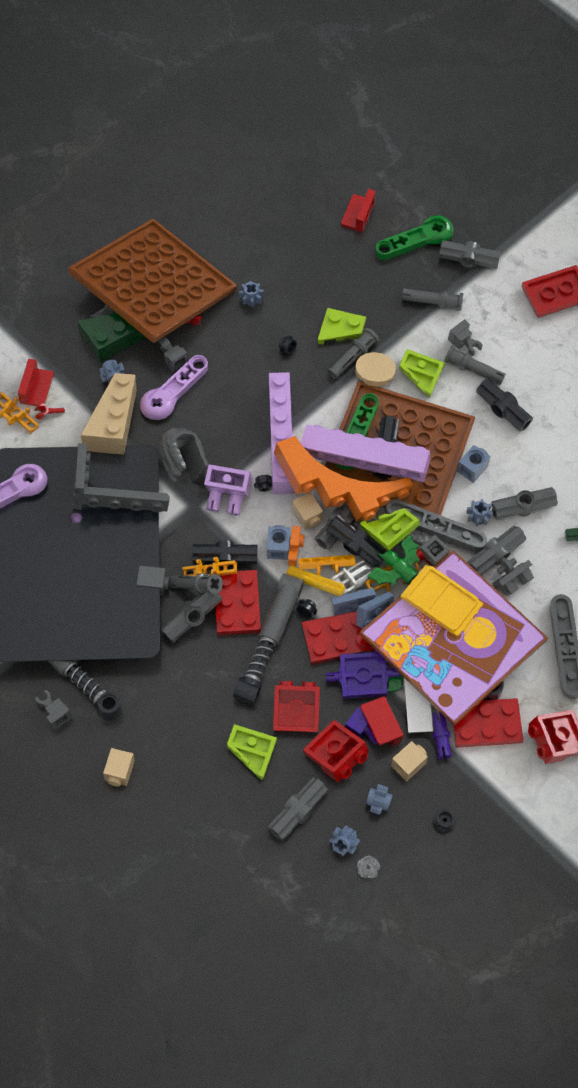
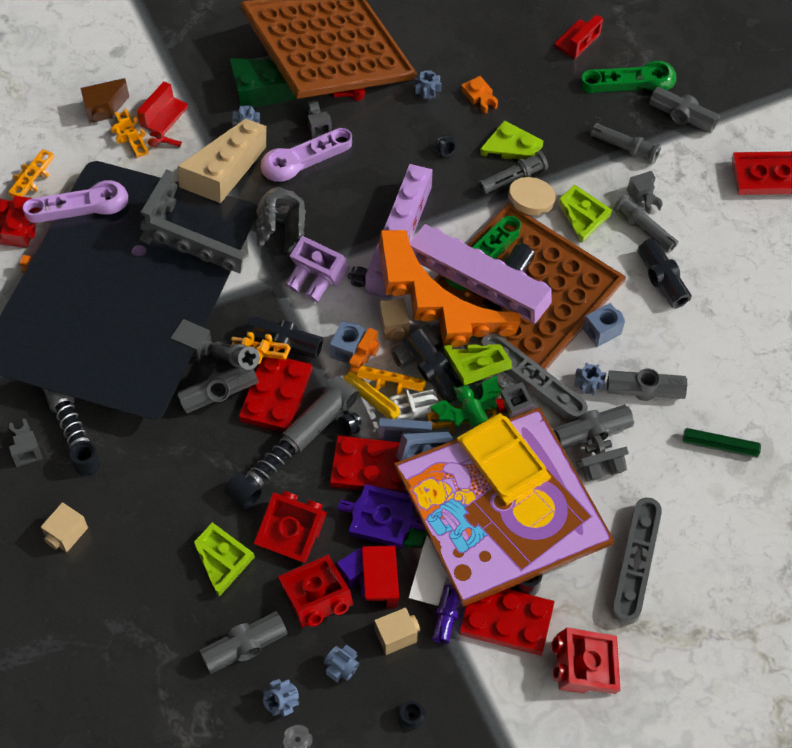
camera: 20 degrees right, 5 degrees down
none -> orange plate [461,76,498,114]

